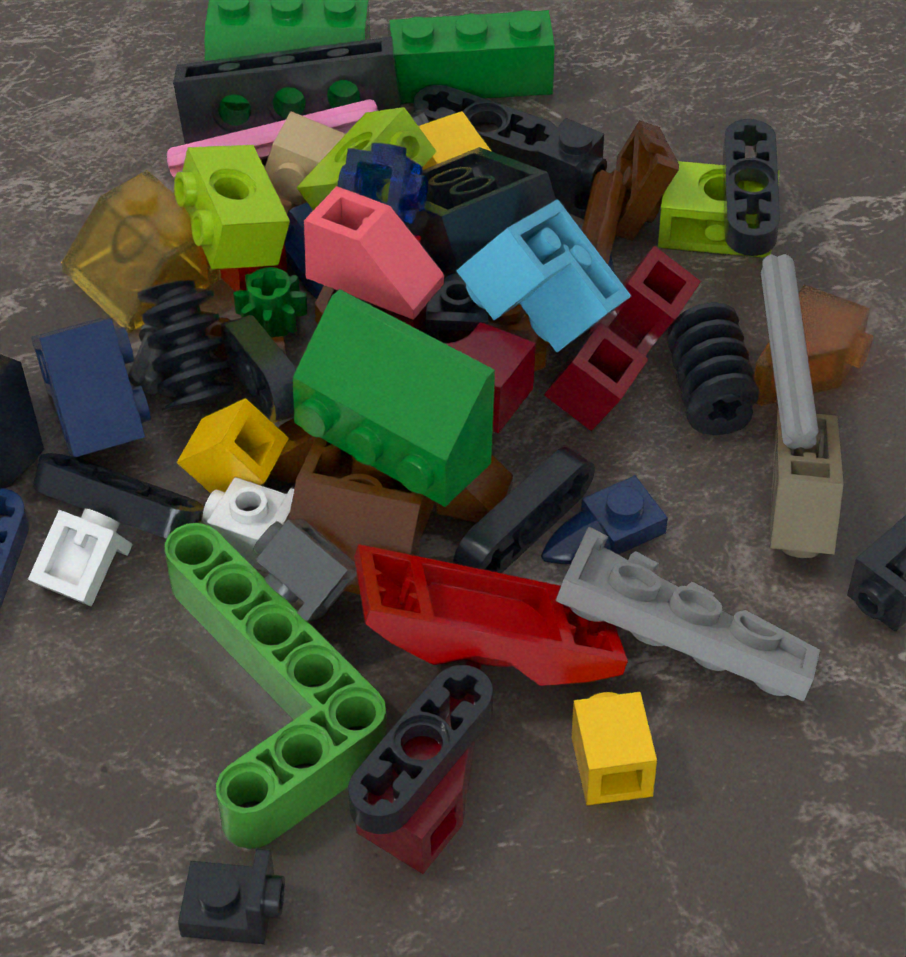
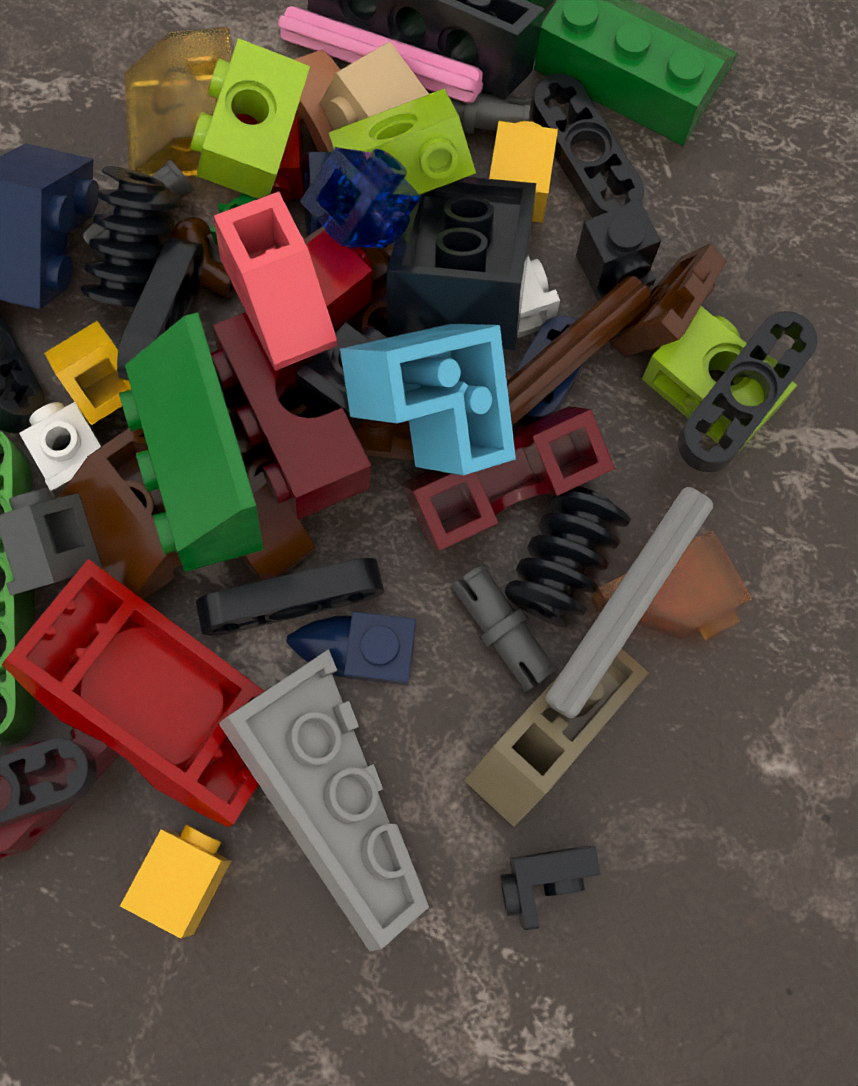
camera: 35 degrees right, 25 degrees up
none -> dark grey pin [450,564,558,693]

